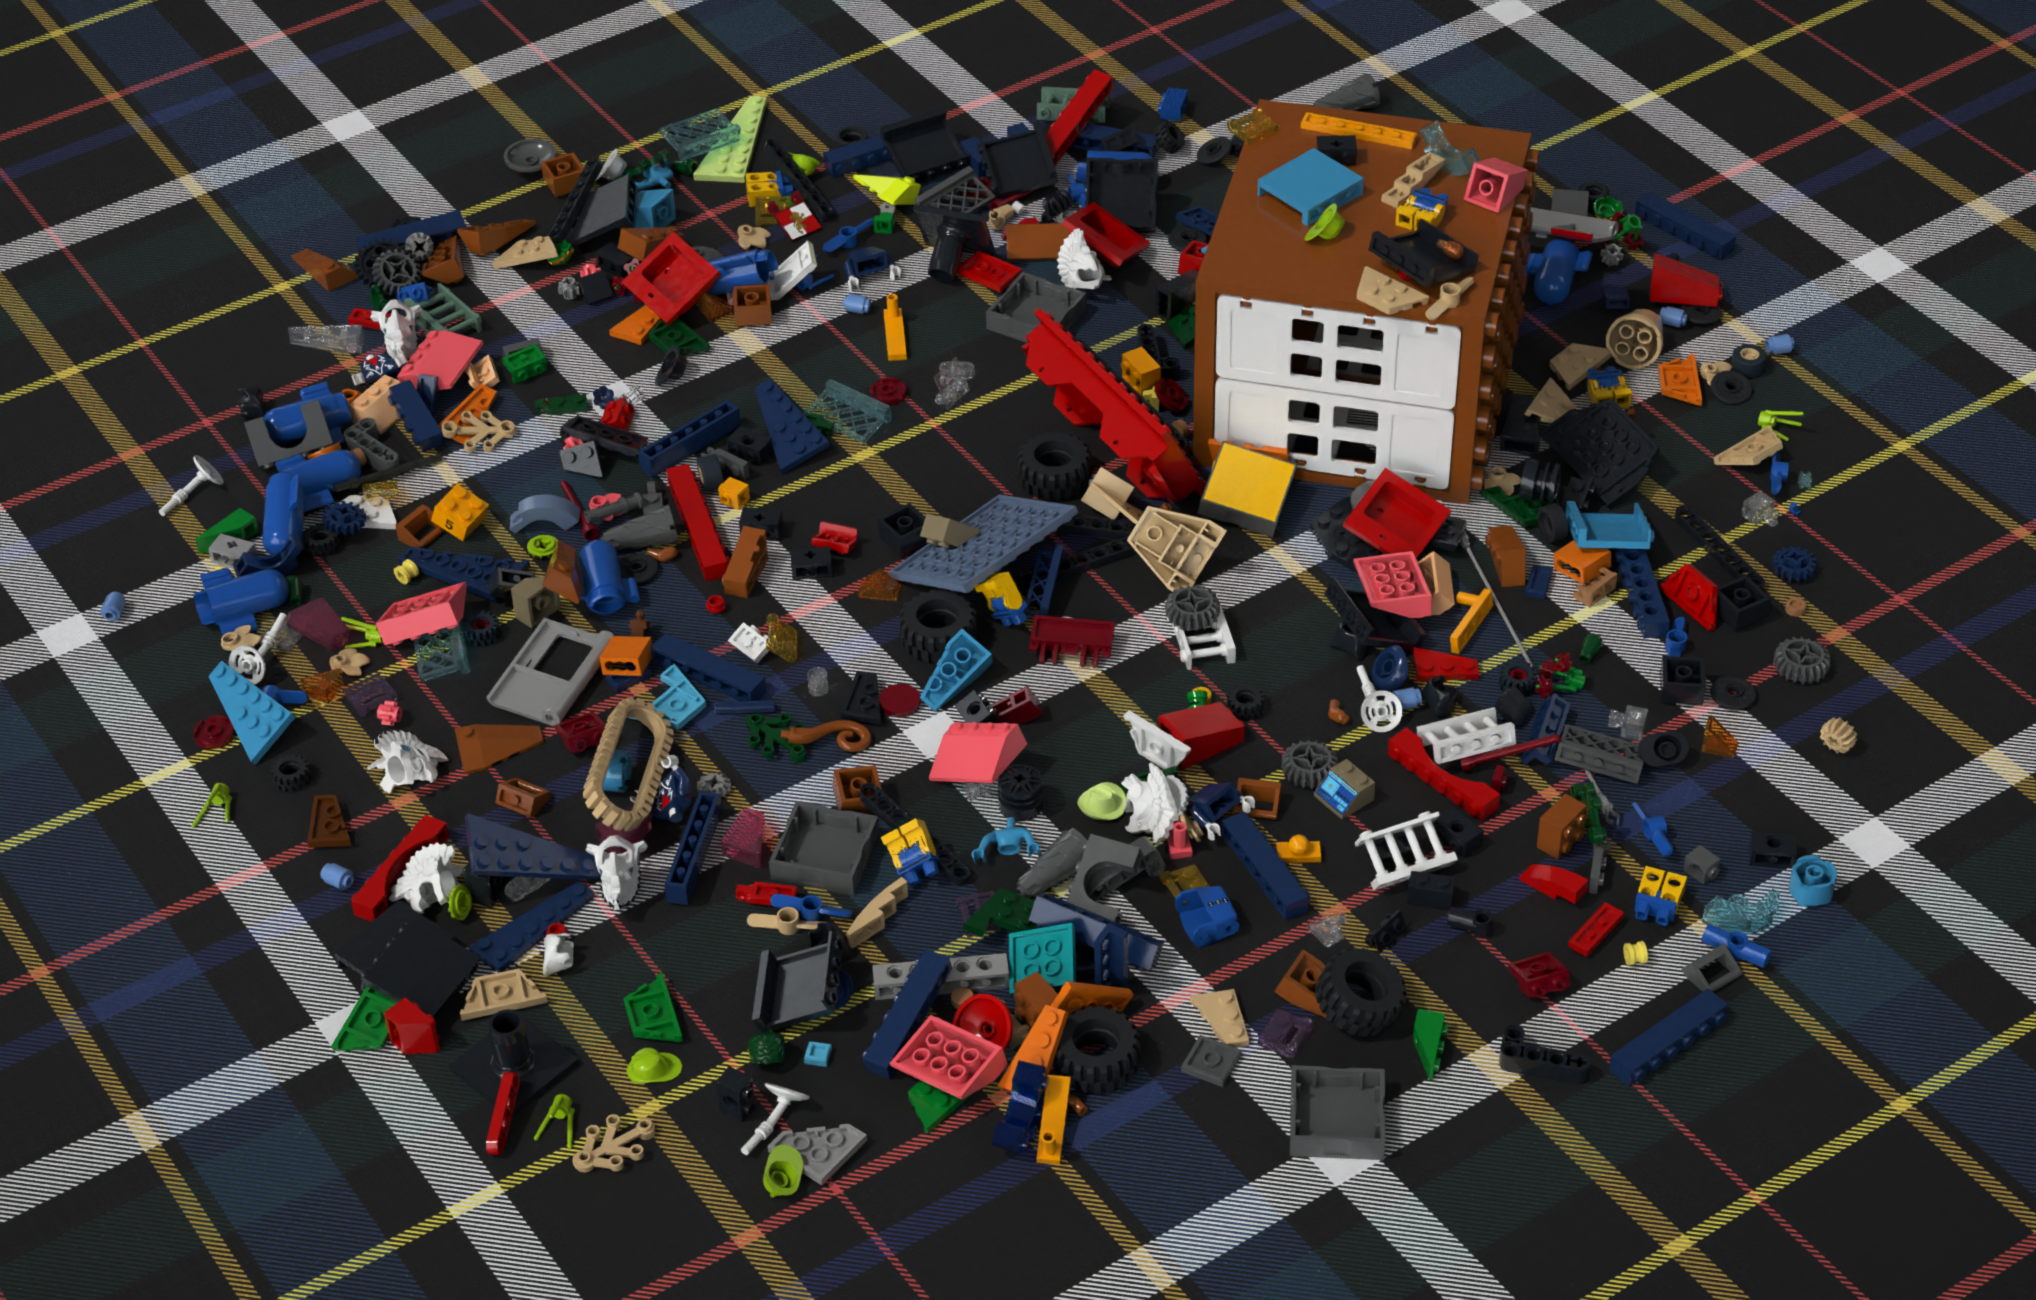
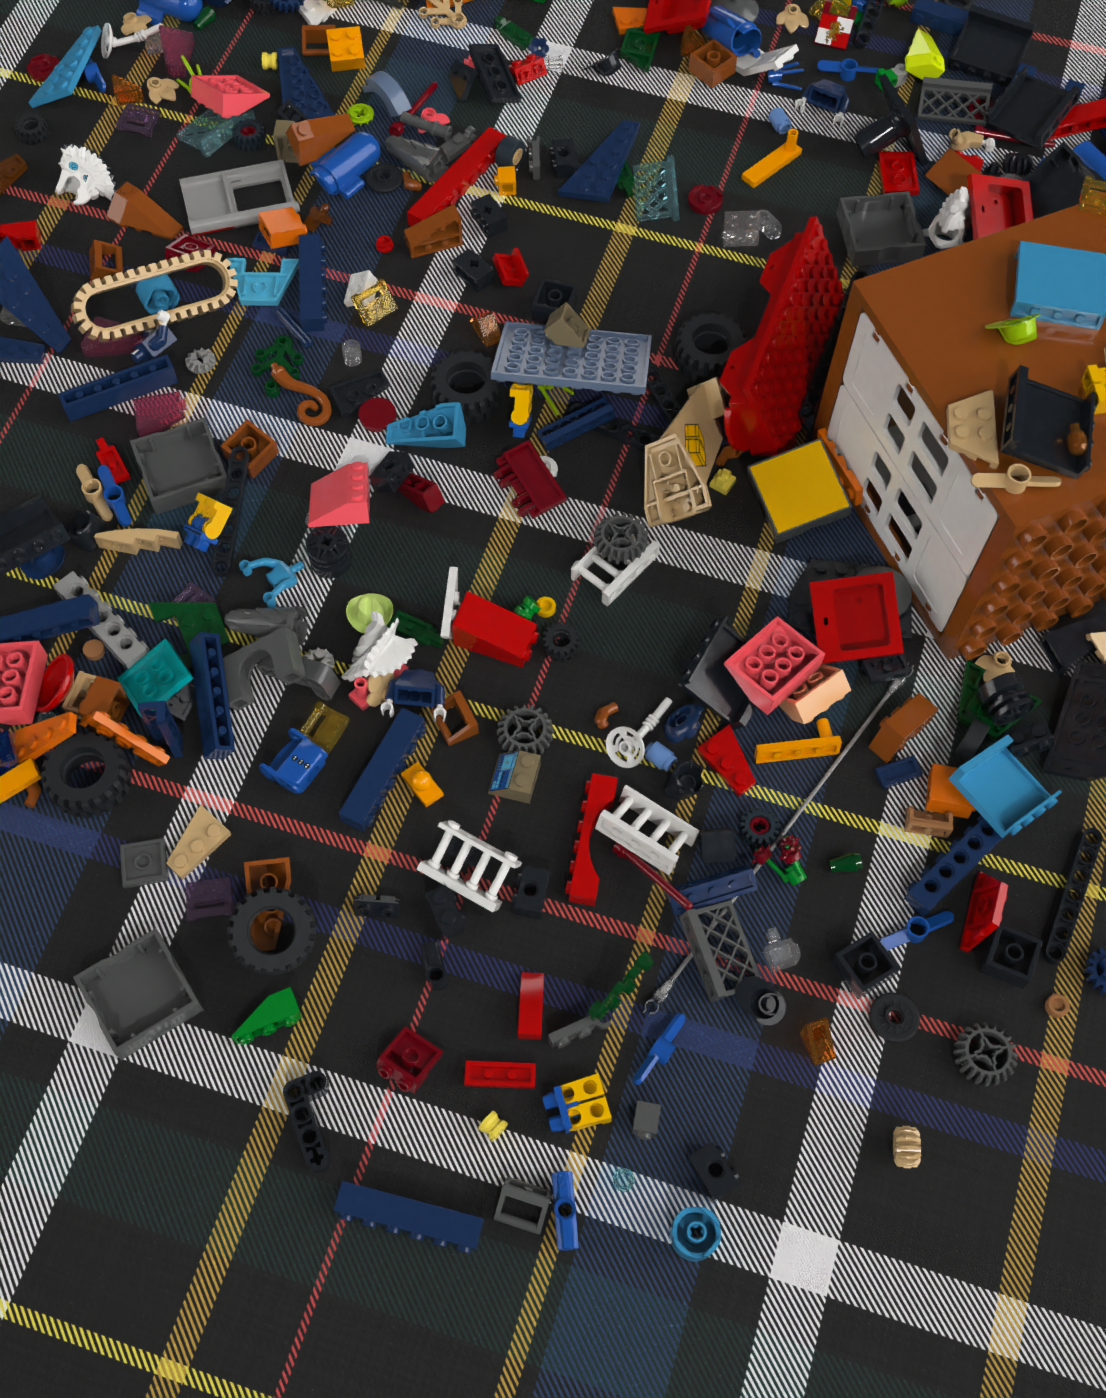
camera: 50 degrees right, 20 degrees up
coral gear [377,700,402,726] -> none
white piece [585,835,648,910] -> none
dark blue brick [638,400,741,478] -> none
clear slope [1307,913,1347,947] -> none
dark red plate [1491,765,1508,793] -> none
dark orange brick [1537,794,1587,859] -> none
clear light blue arch [1702,889,1780,935] -> none

